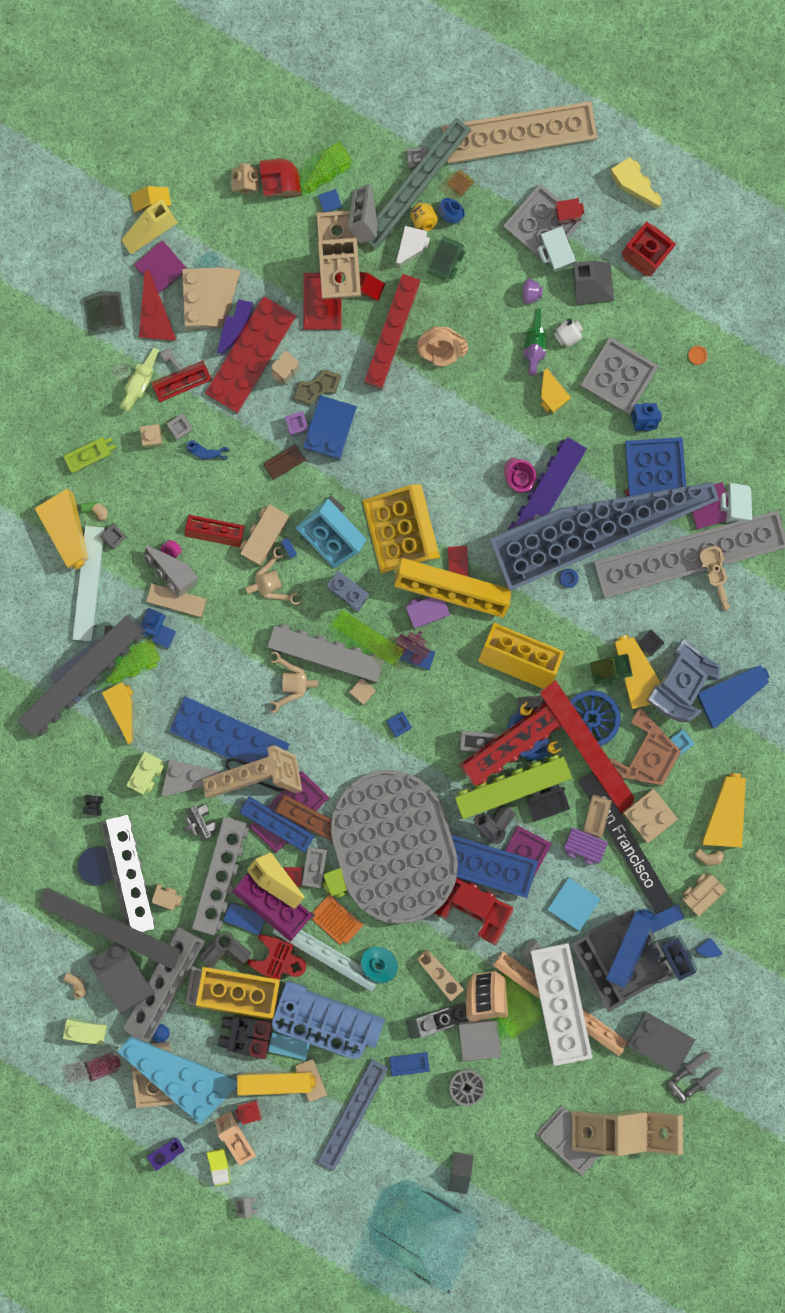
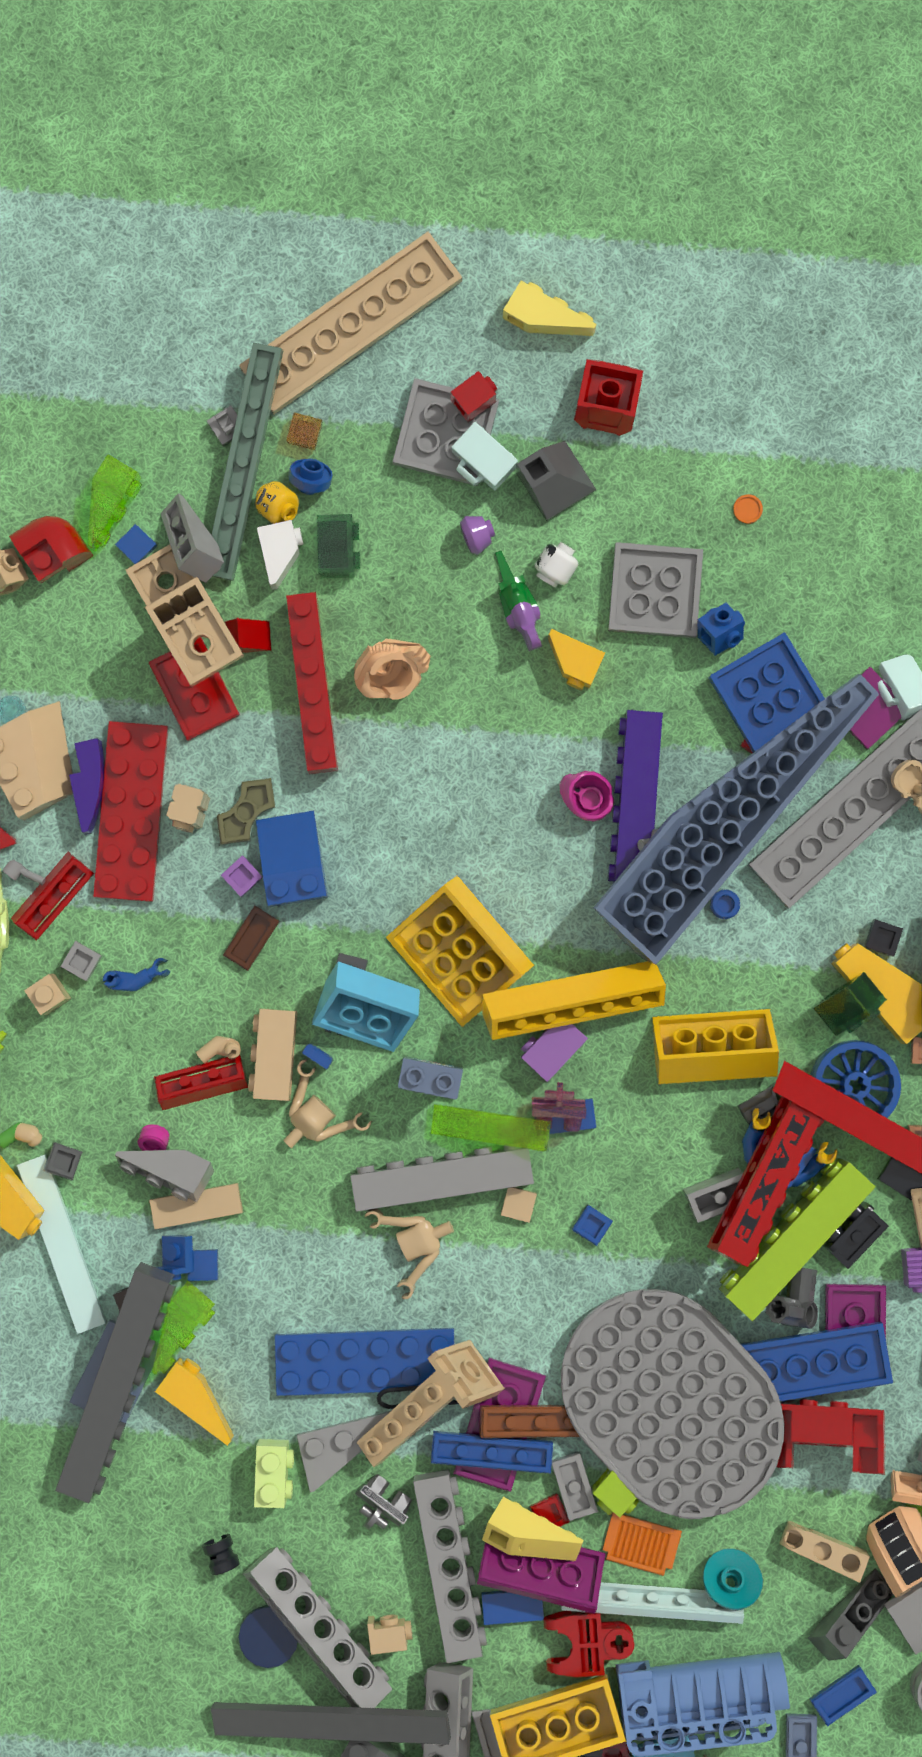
camera: 30 degrees left, 0 degrees up
dark grey piece [199,931,252,968] -> none
red plate [448,546,468,577] -> none
none -> tan arm [196,1036,241,1064]

